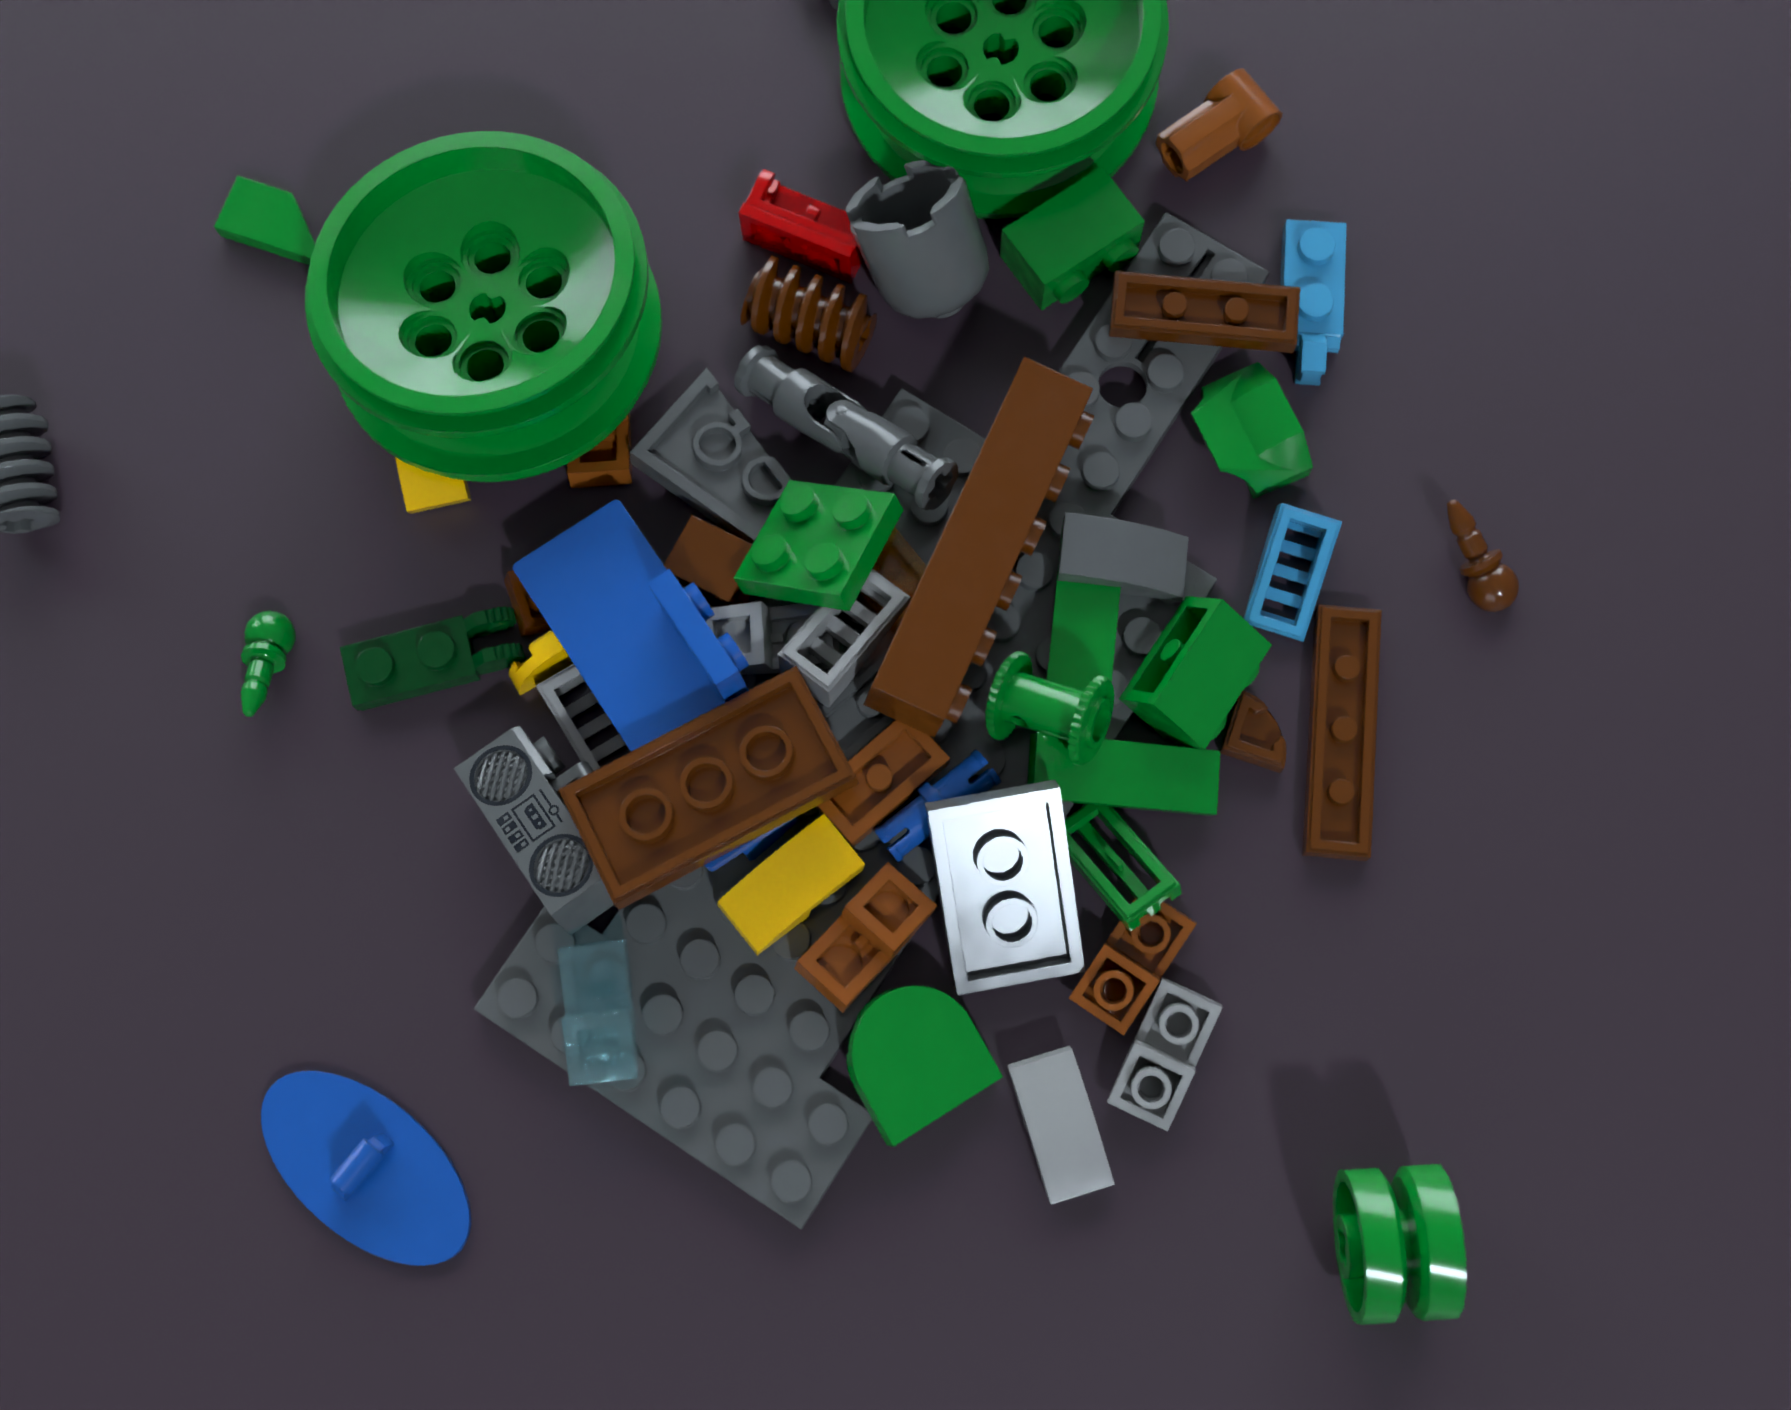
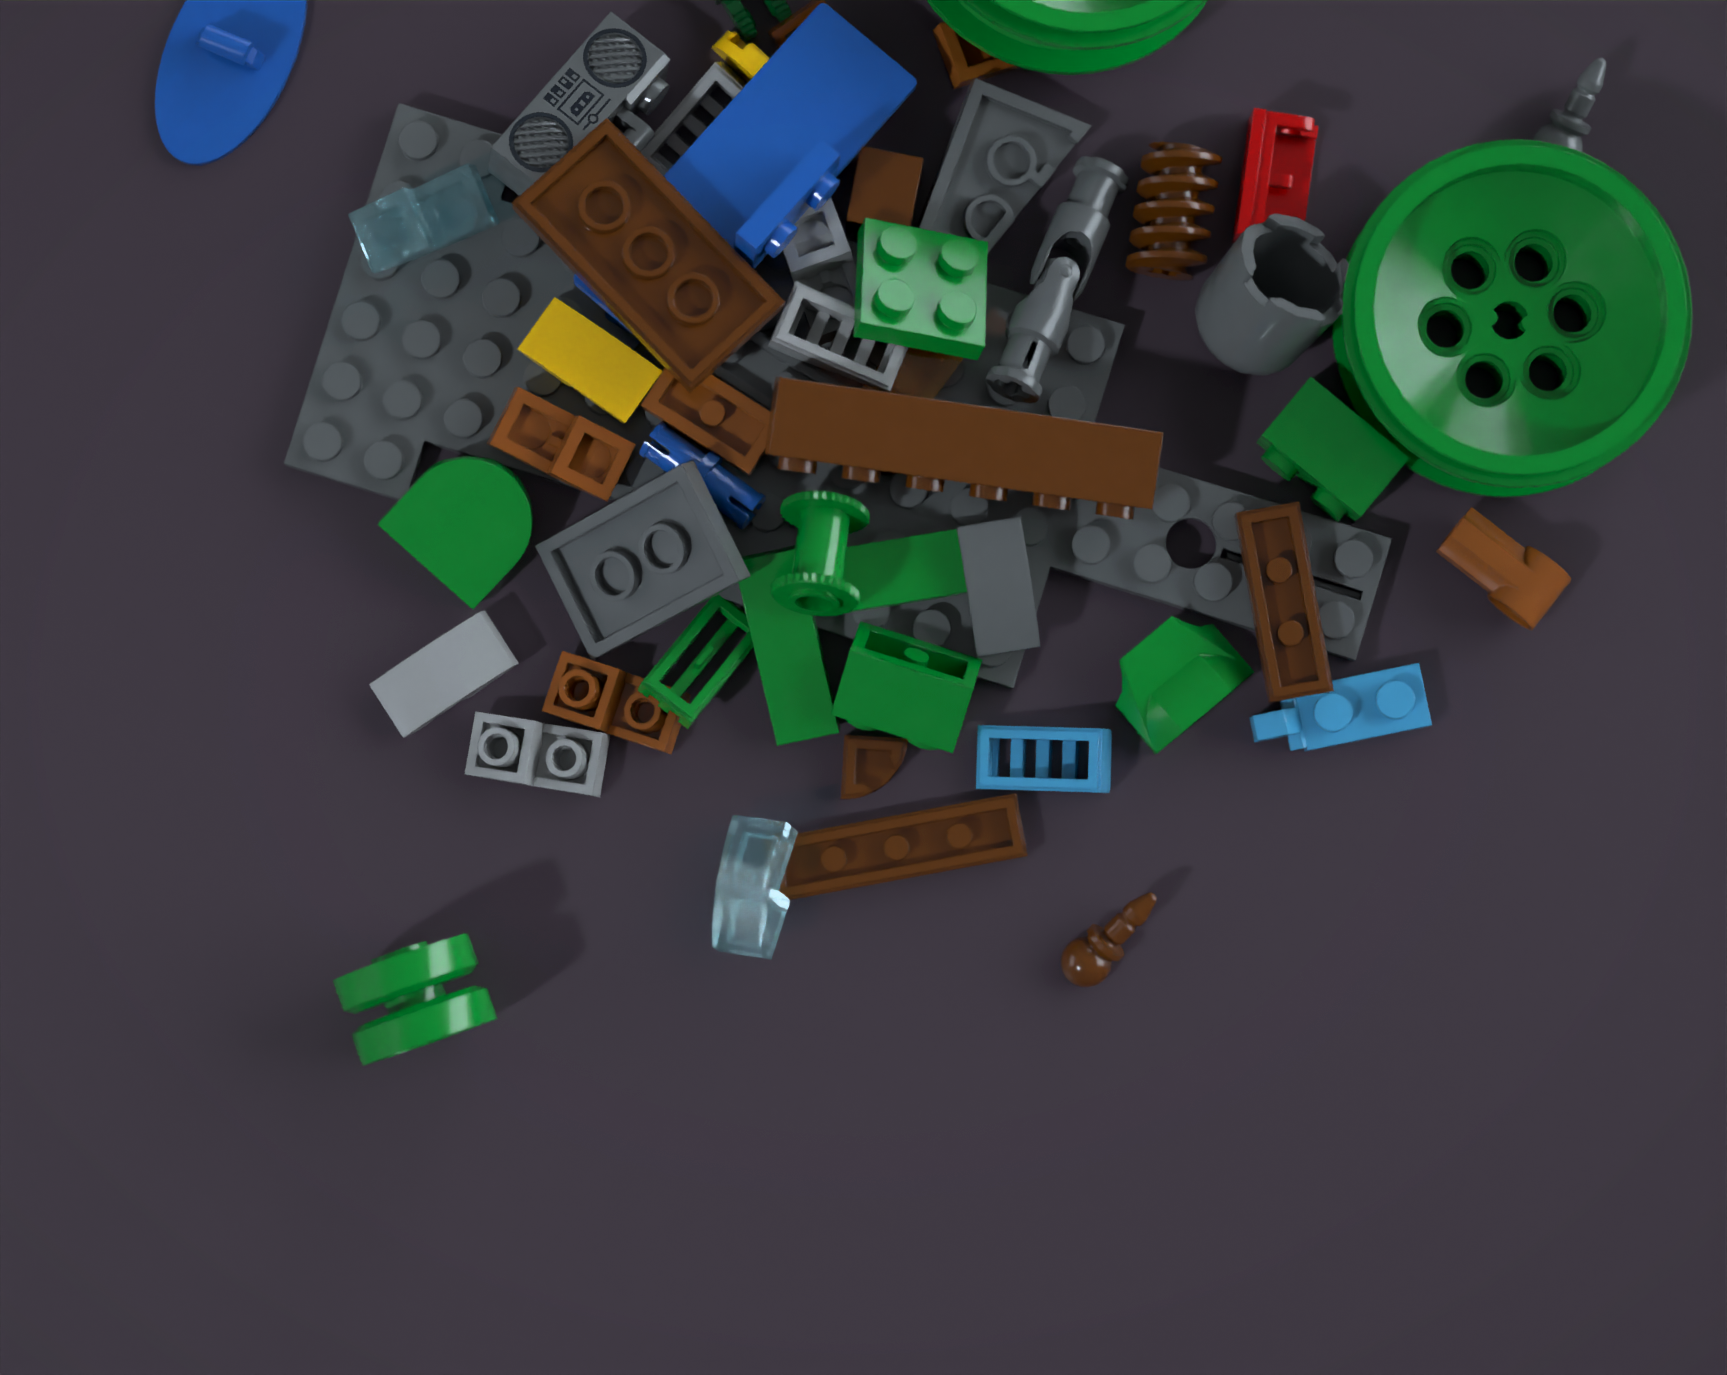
camera: 70 degrees right, 10 degrees up
none -> clear light blue slope [712,815,798,959]

